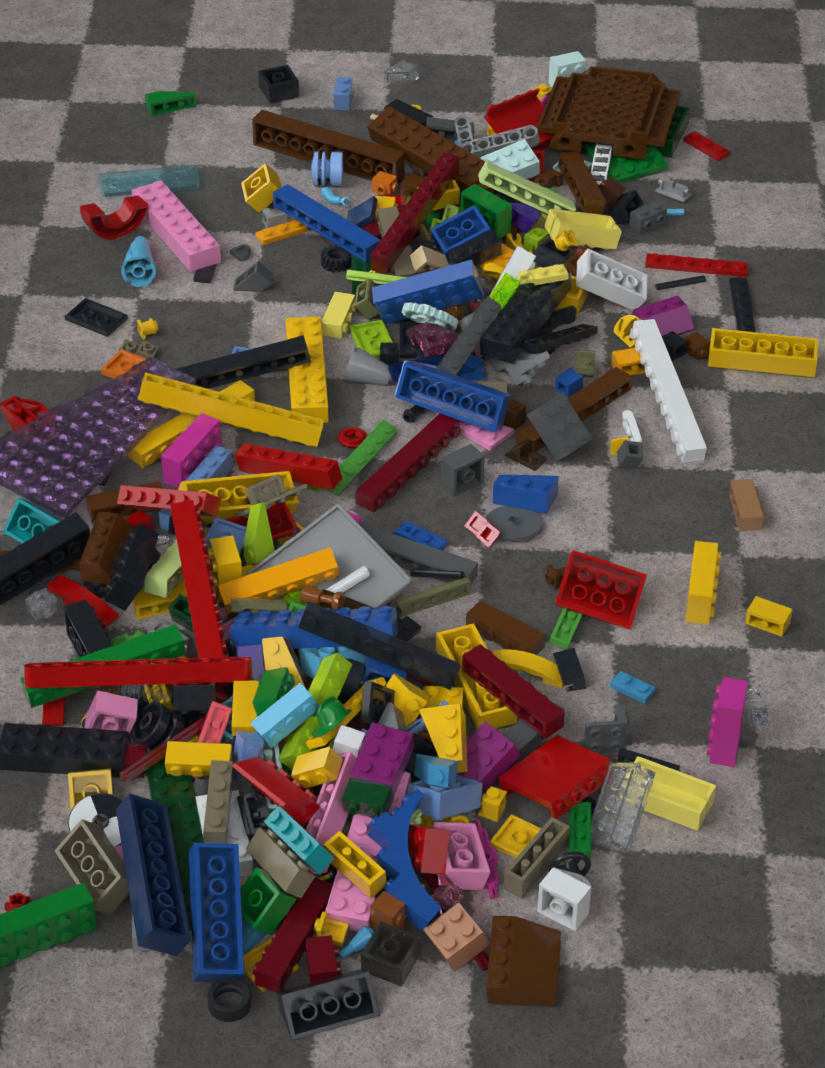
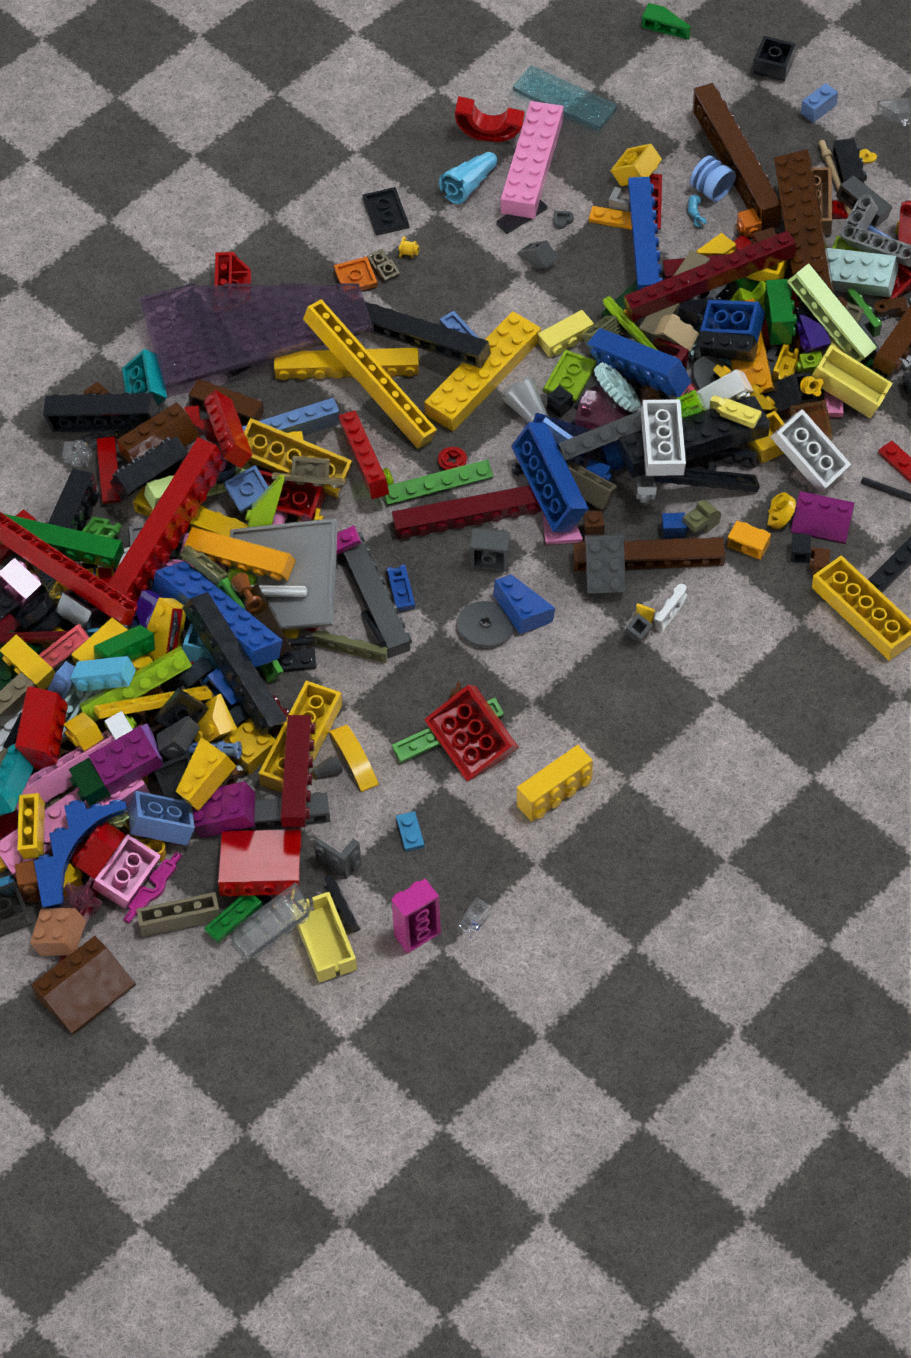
camera: 45 degrees right, 15 degrees up
dark pink brick [161,413,222,489] -> none
yellow brick [207,535,242,594] -> none
green piece [312,696,352,737] -> none
black tyre [321,244,351,273] -> none
dark blue tile [347,196,378,228] -> none
dark azure slope [415,754,458,788] -> none
slope [464,511,501,548] -> none
reddish brown brick [466,600,545,655] -> none
yellow brick [478,786,507,822] -> none
yellow tile [489,814,541,858] -> none
dark brown slope [505,439,546,471] -> none
white piece [537,852,591,931] -> none
black hinge [553,648,586,692] -> none
white brick [630,319,707,463] -> none
medium nougat brick [729,479,766,531] -> none
yellow brick [745,596,793,637] -> none
none -> white brick [641,399,686,476]

